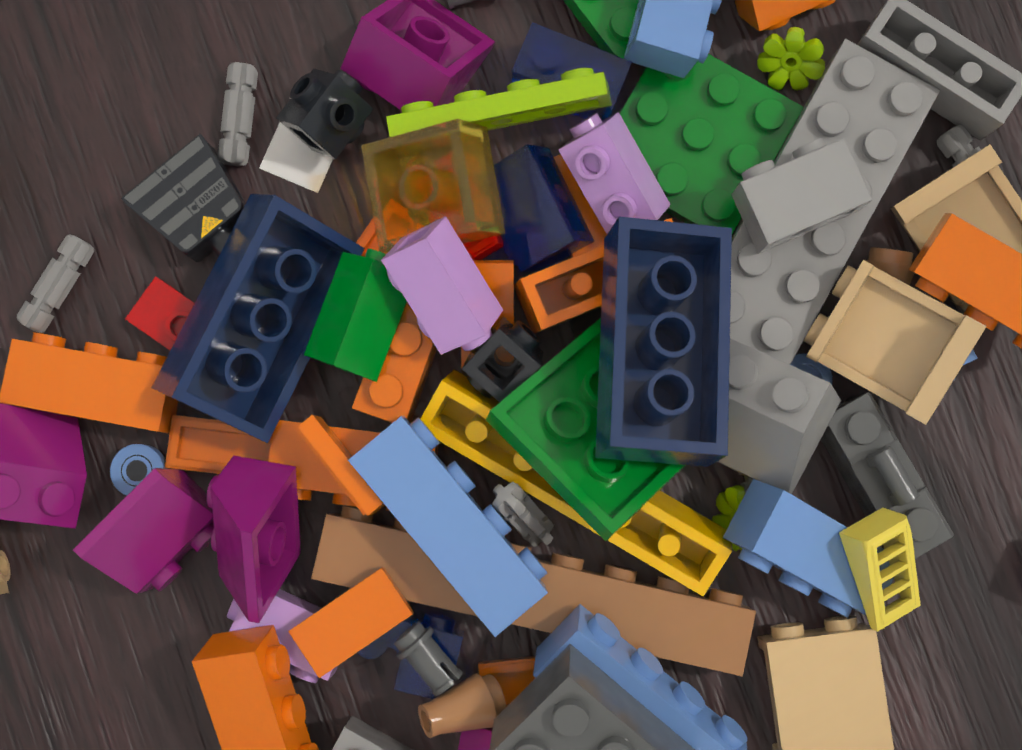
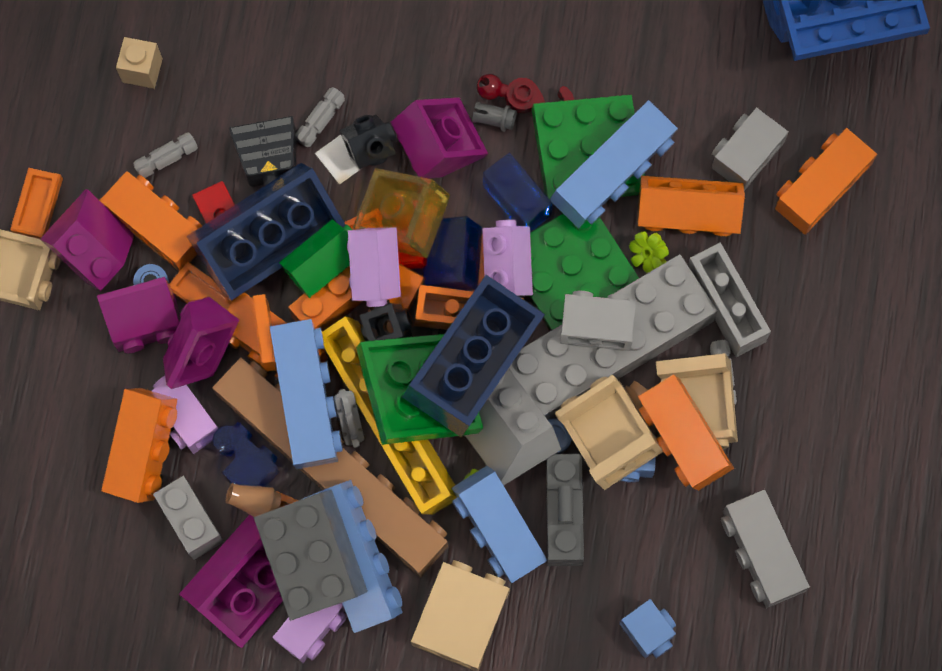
camera: 30 degrees right, 10 degrees down
orange tile [288,567,414,678] -> none
lime plate [386,68,612,148] -> none
dark grey pin [393,621,463,697] -> none
light yellow slope [839,507,921,632] -> none

